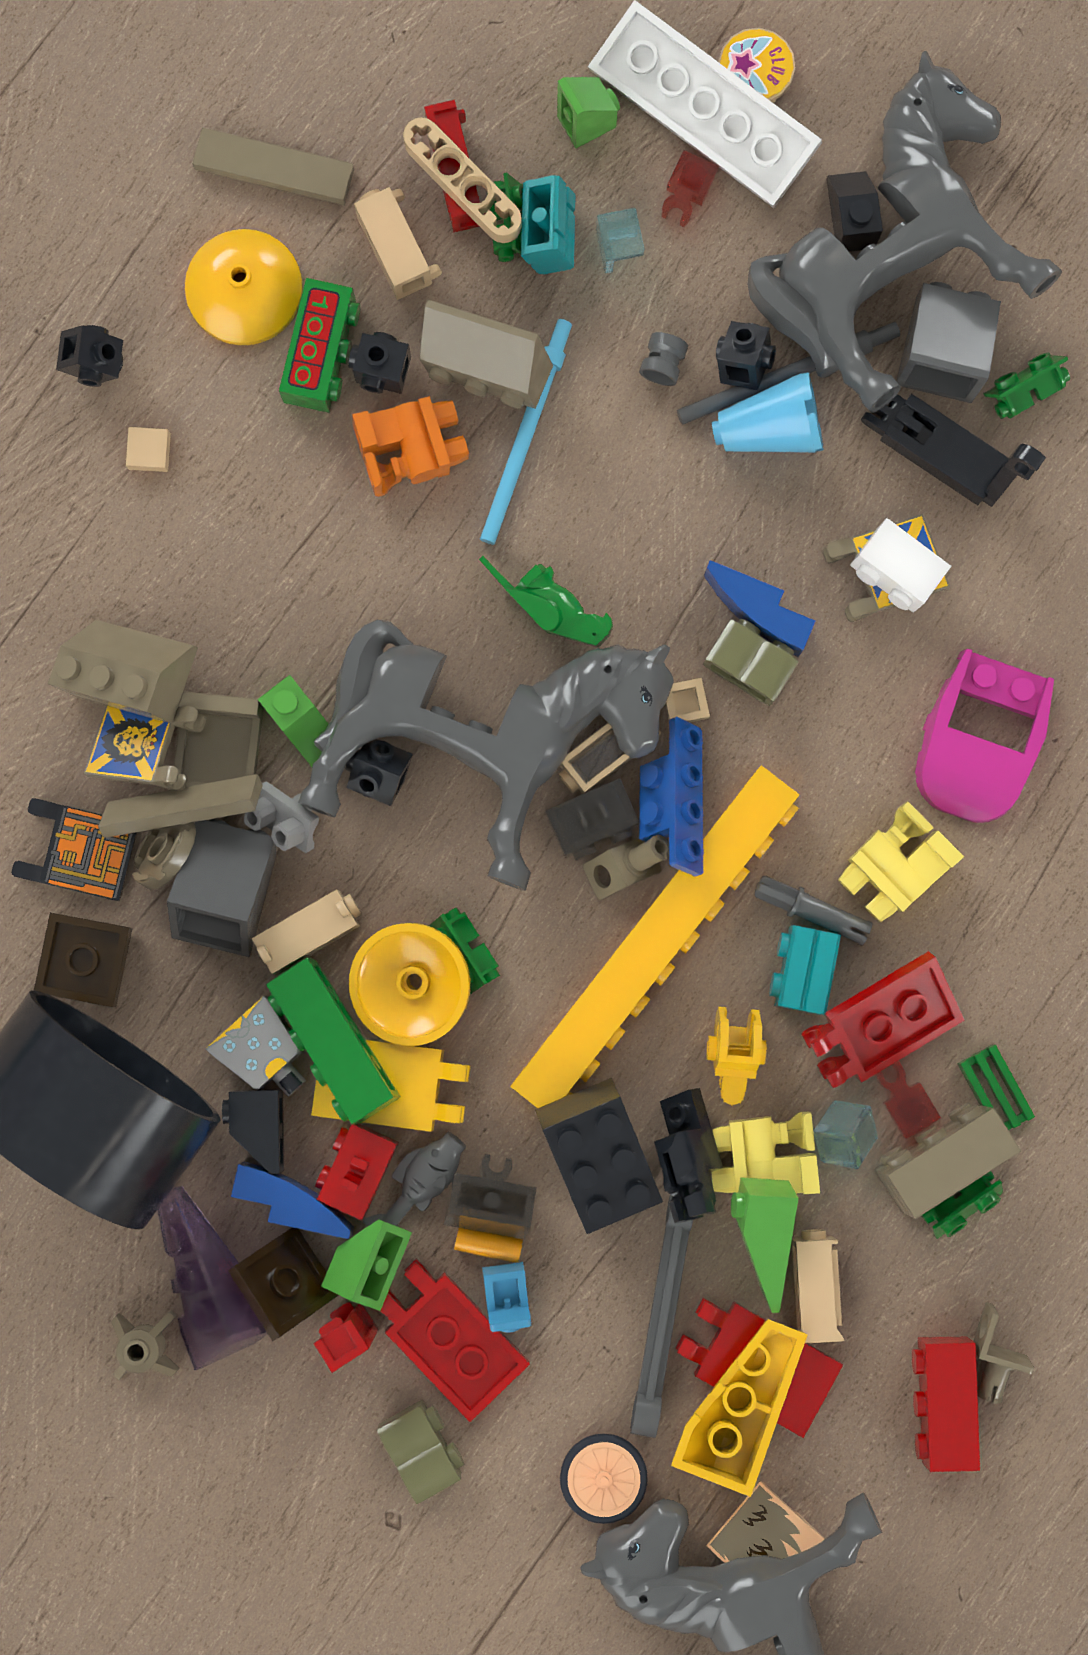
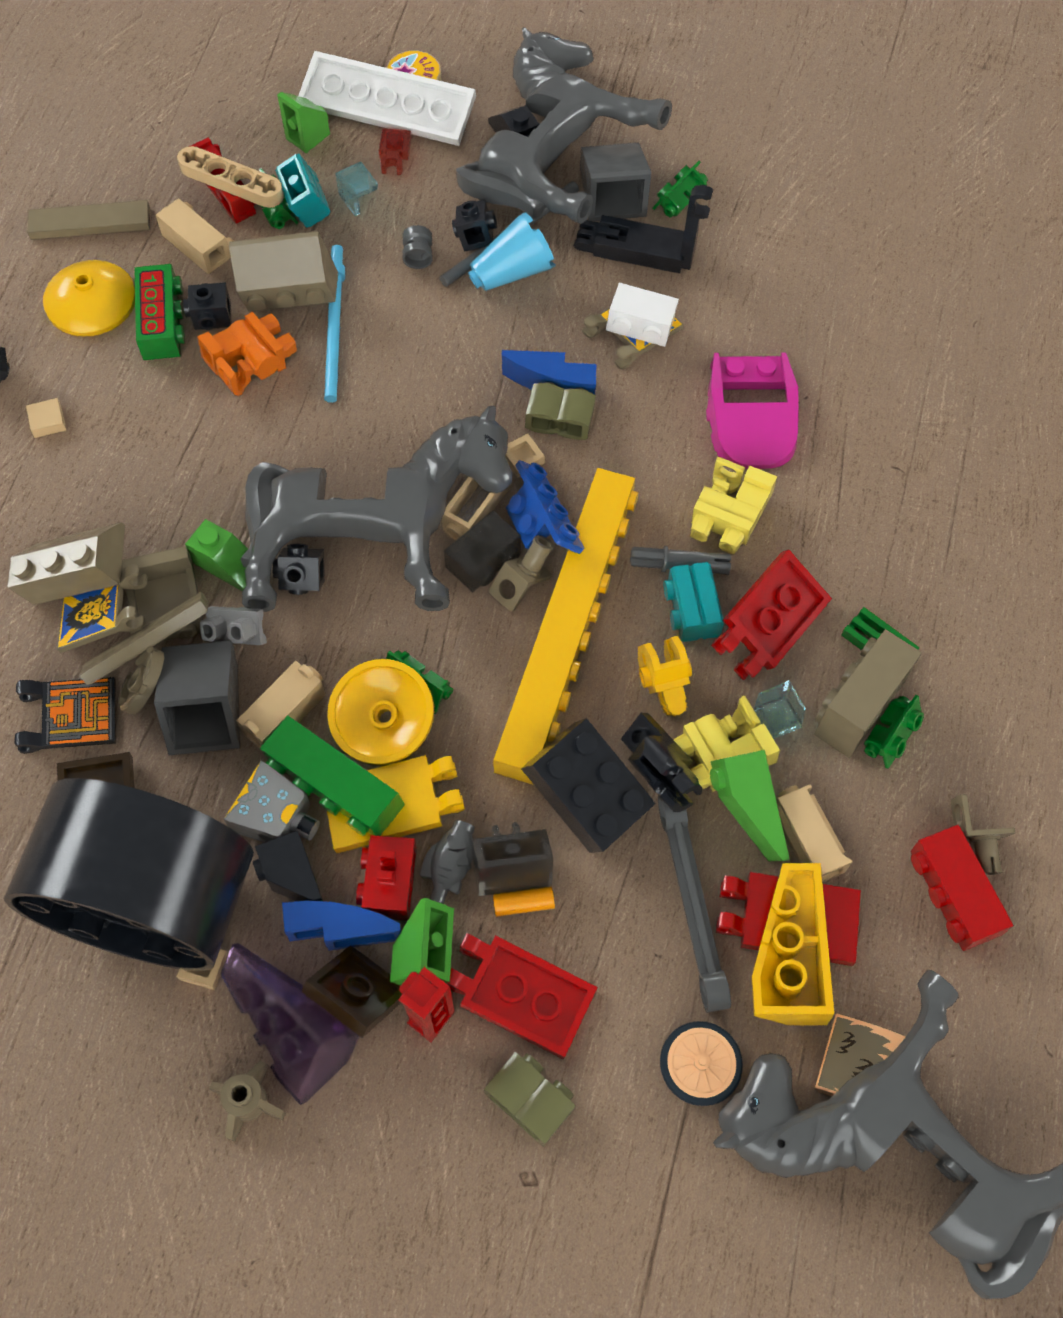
camera: 20 degrees left, 20 degrees down
green animal [479,556,613,648] -> none
dark azure bracket [482,1262,531,1333] -> none
clear red plate [874,1061,941,1139] -> none

